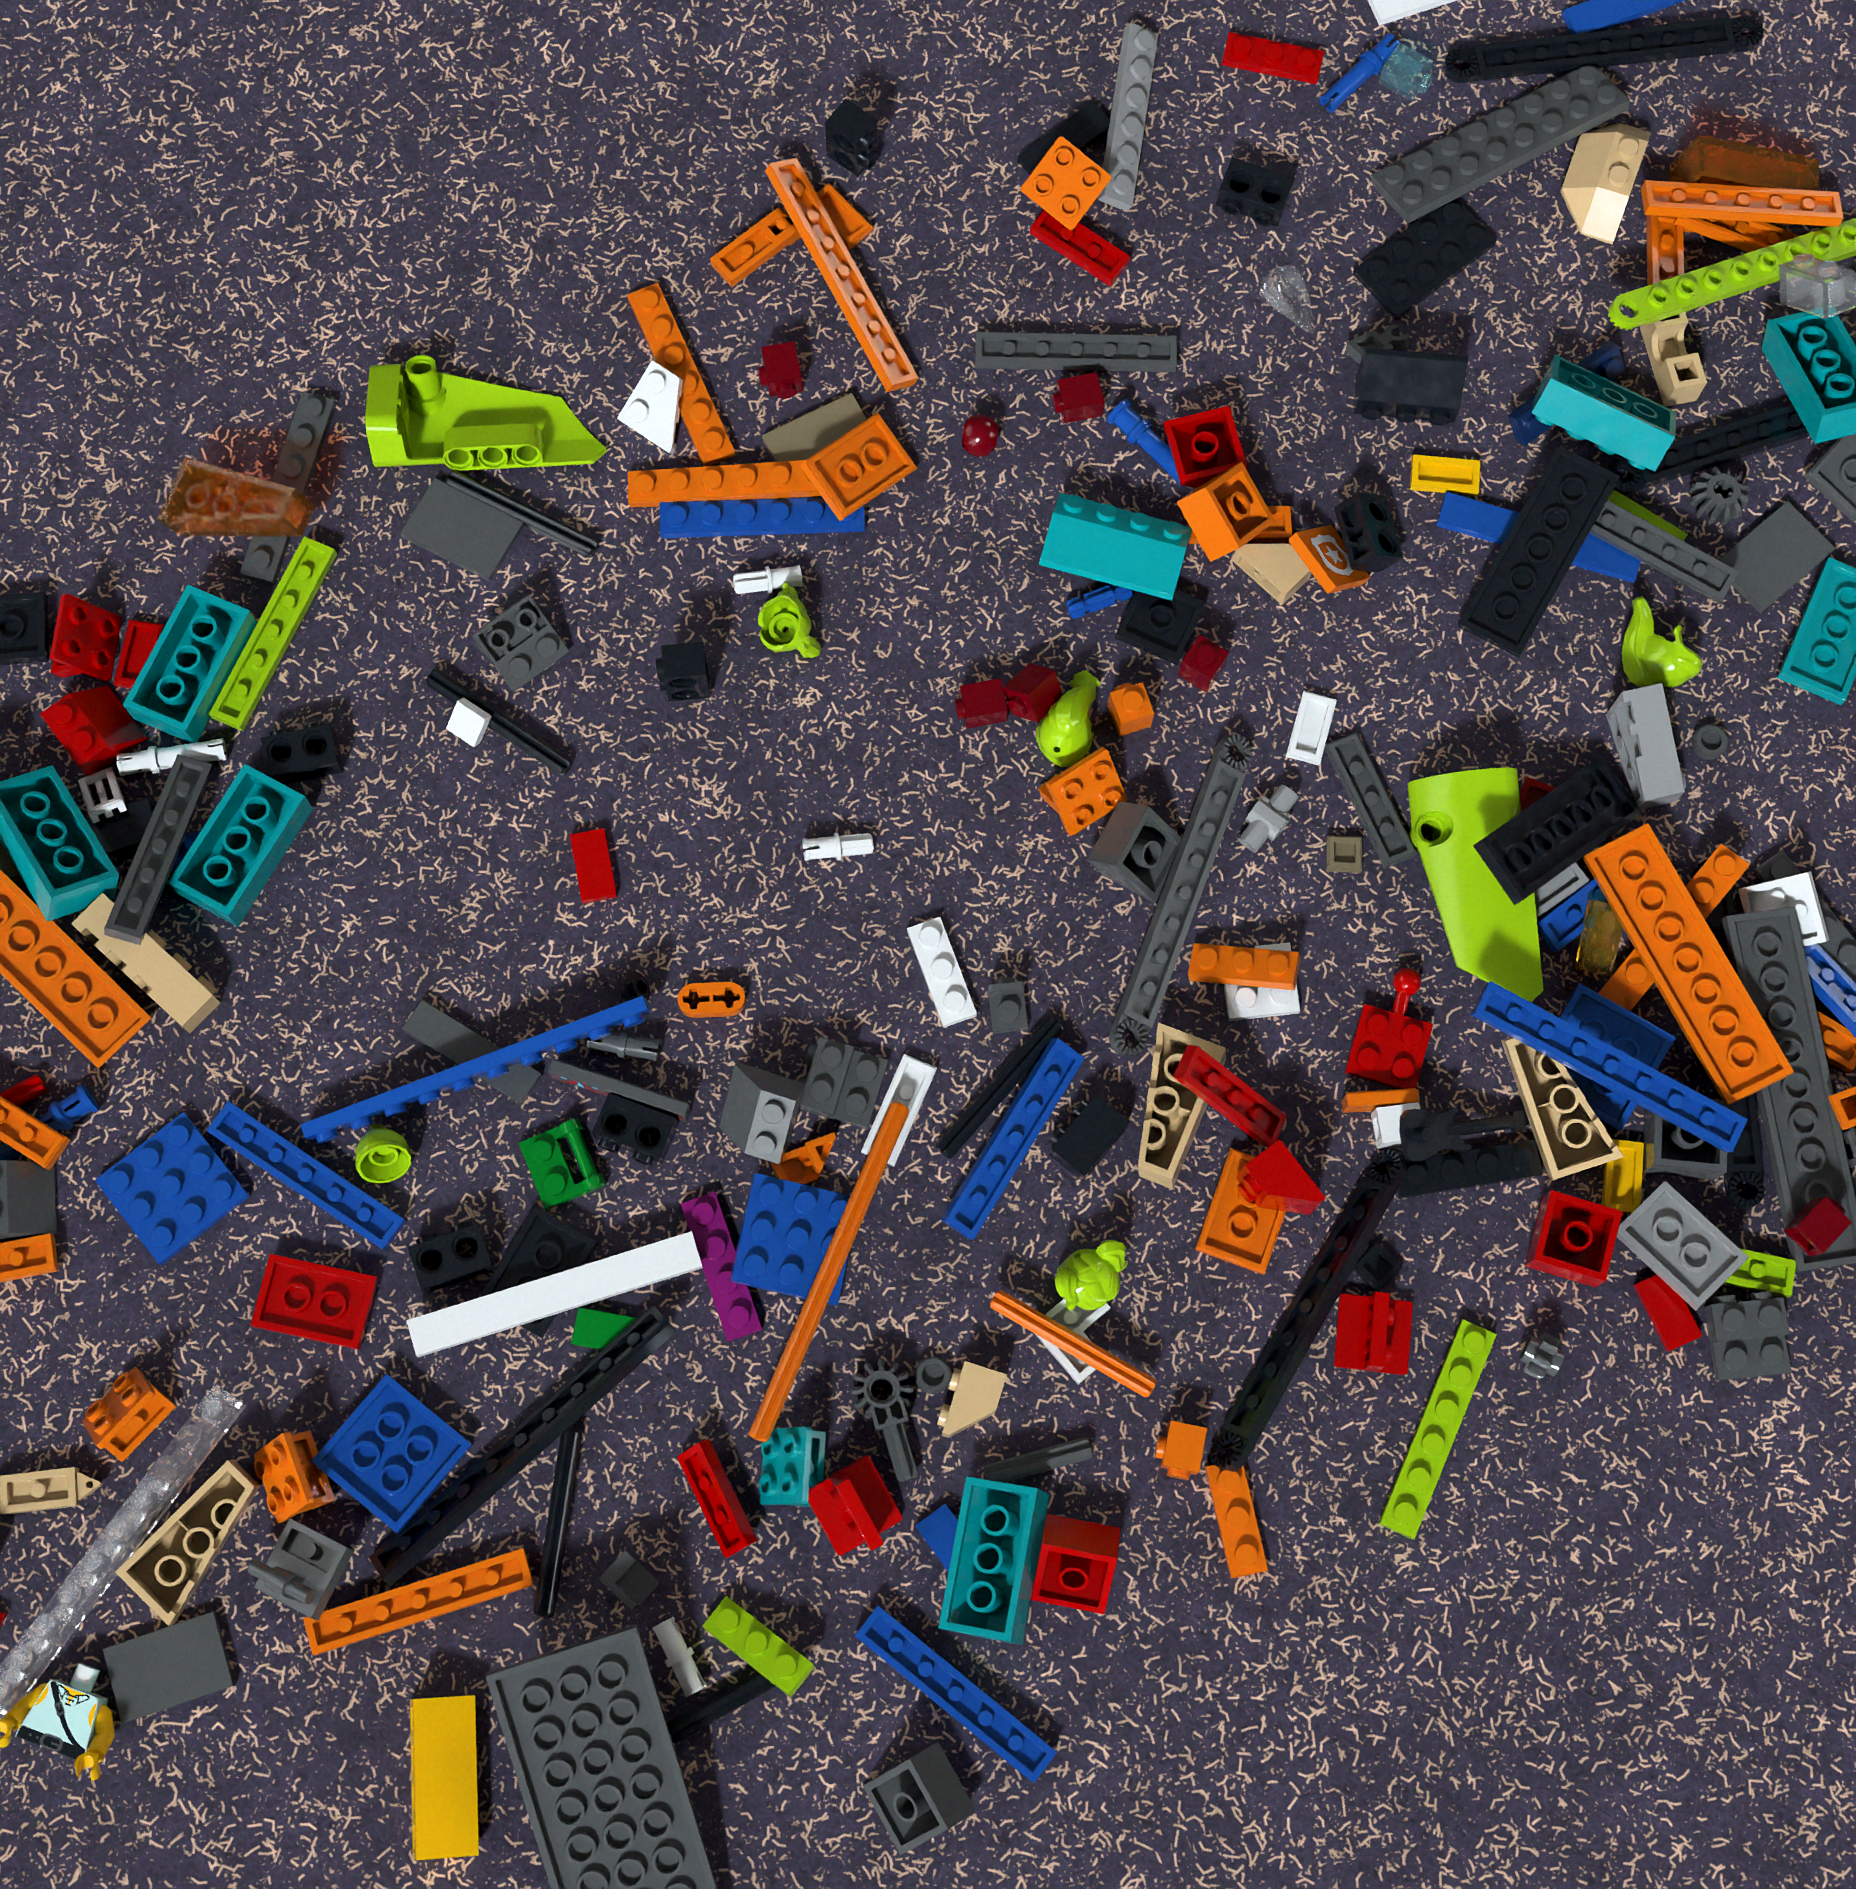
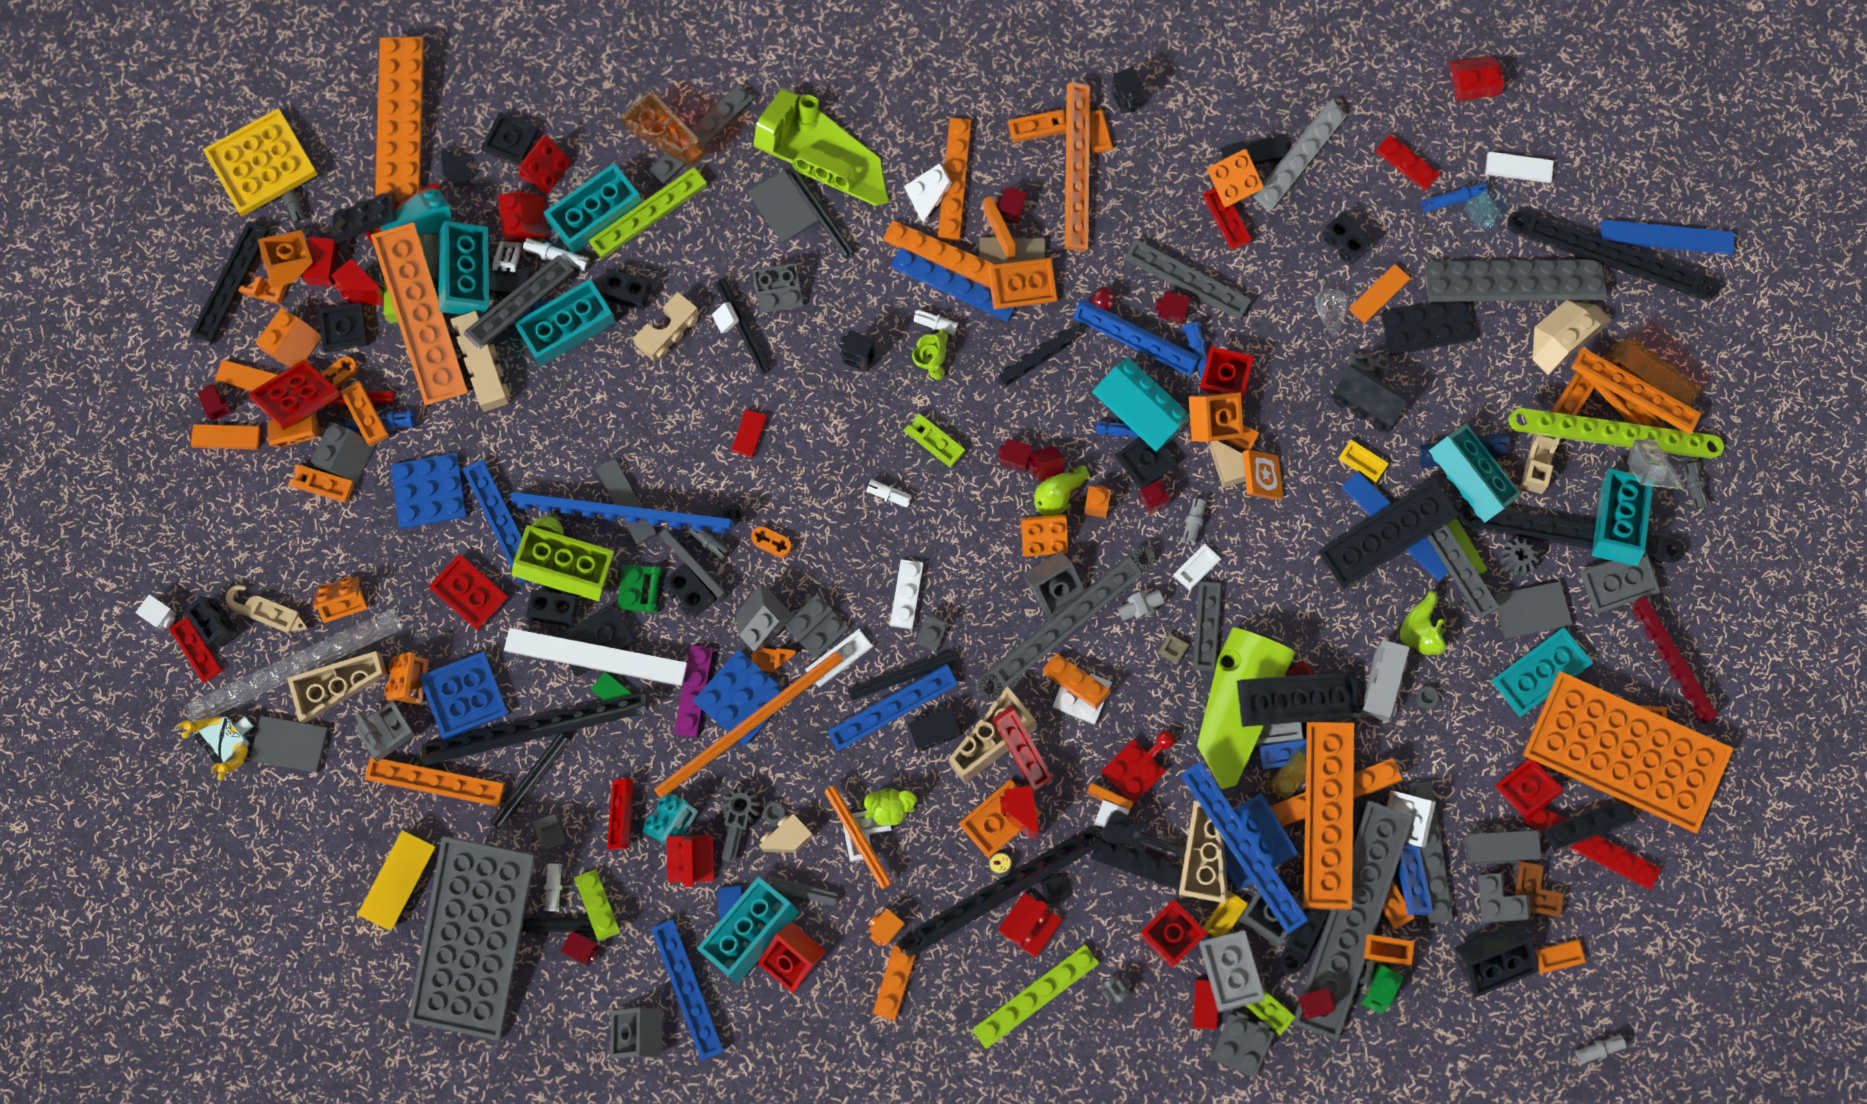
camera: 35 degrees right, 0 degrees up
red tile [113,619,164,689] -> none
black brick [1334,492,1404,572] -> none
none -> lime brick [511,525,614,601]
none -> dark red brick [560,931,600,966]
none -> tan arch [633,292,699,362]
none -> lime plate [903,413,965,468]
none -> orange tile [984,196,1016,260]
none -> tile [989,853,1013,877]
none -> black plate [998,328,1076,389]
none -> blue tile [1073,299,1200,377]
none -> light grey pin [1181,498,1207,545]
none -> orange tile [1349,264,1411,324]

